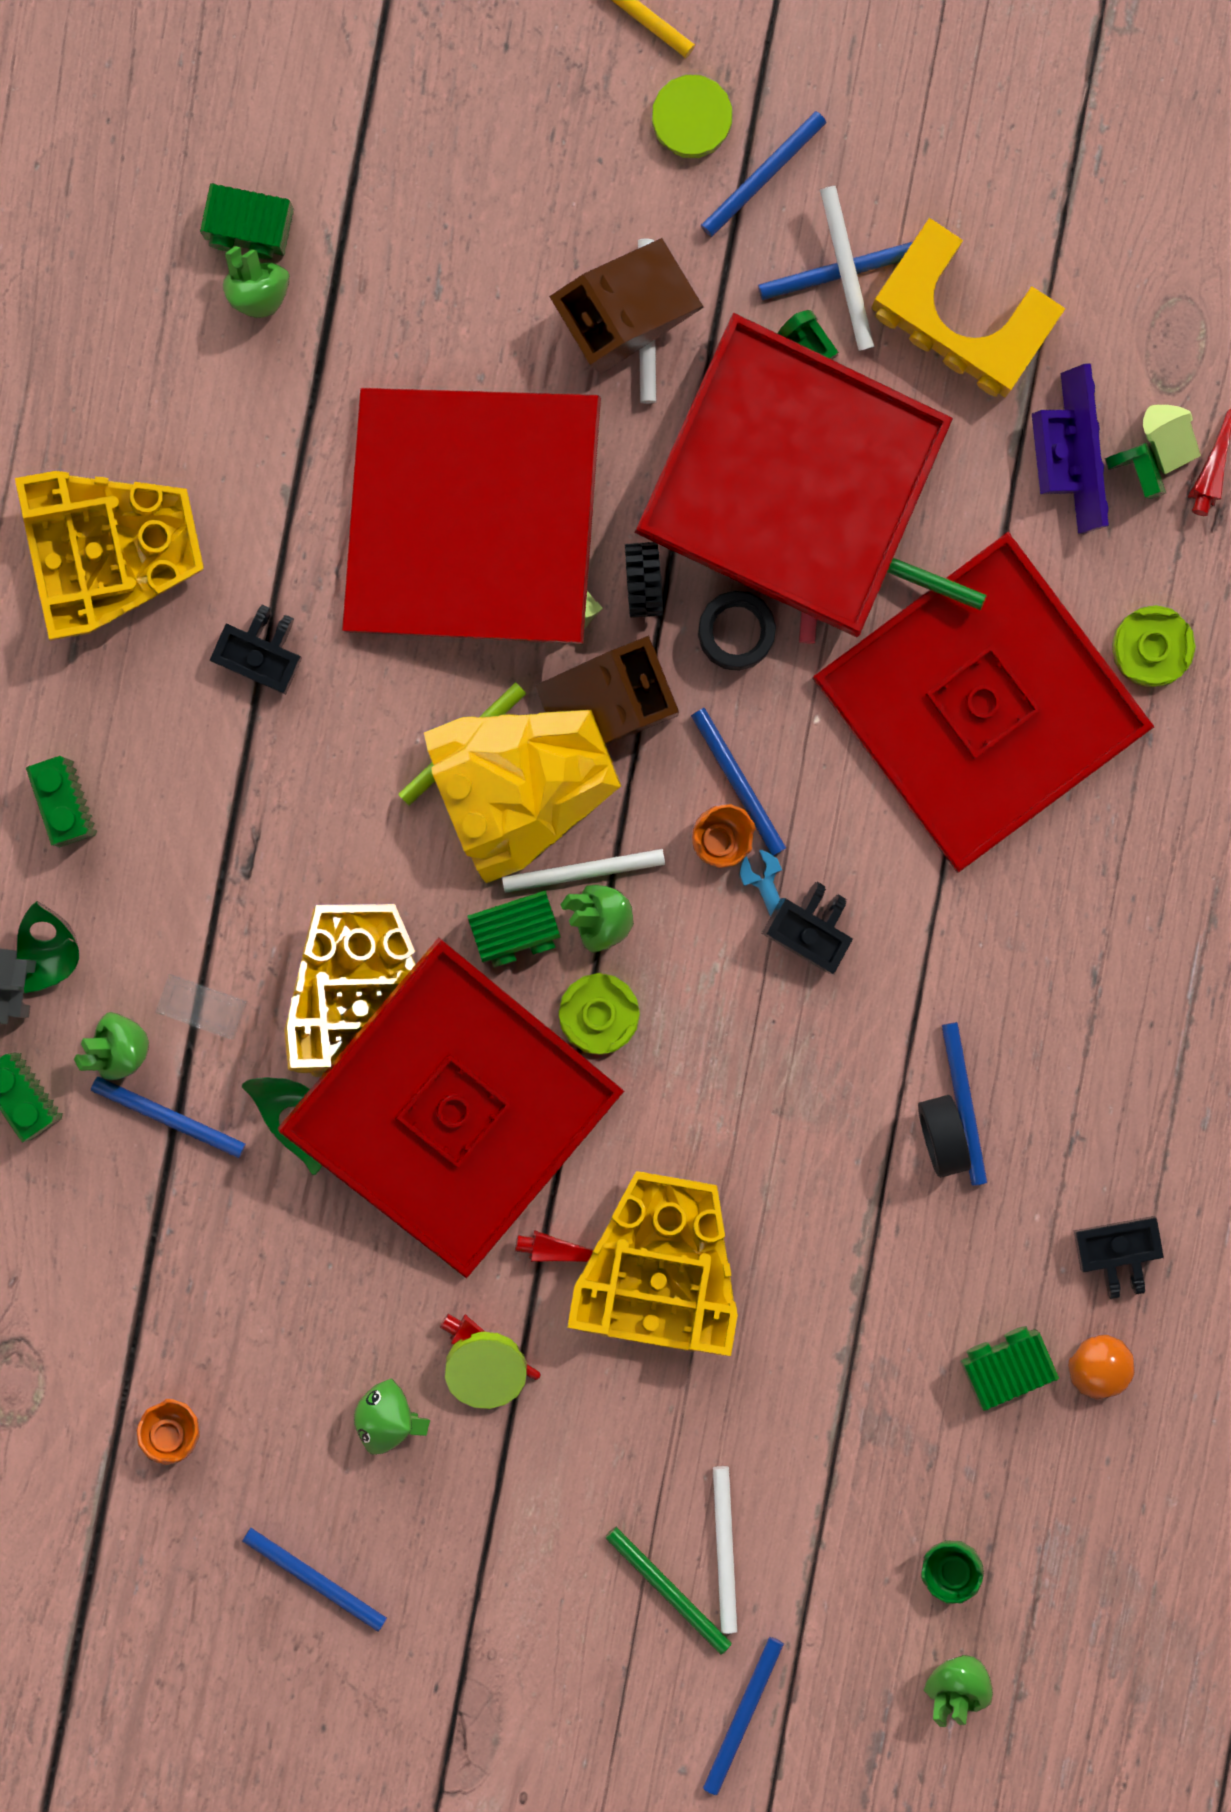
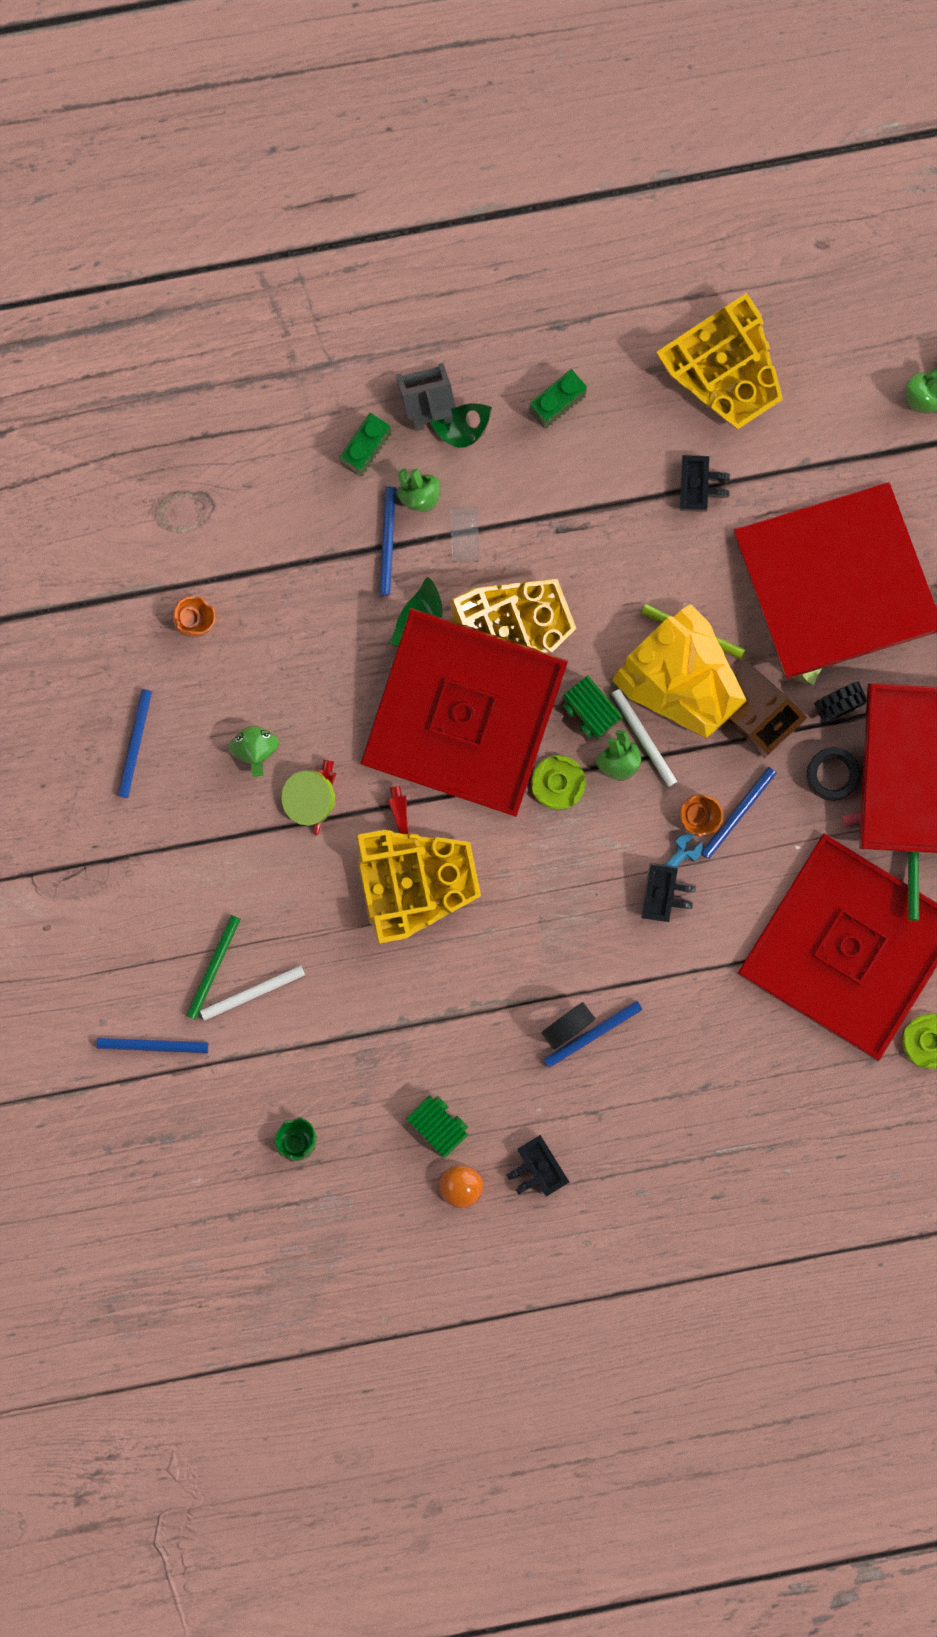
camera: 65 degrees right, 5 degrees down
bright green piece [924,1655,993,1727] -> none

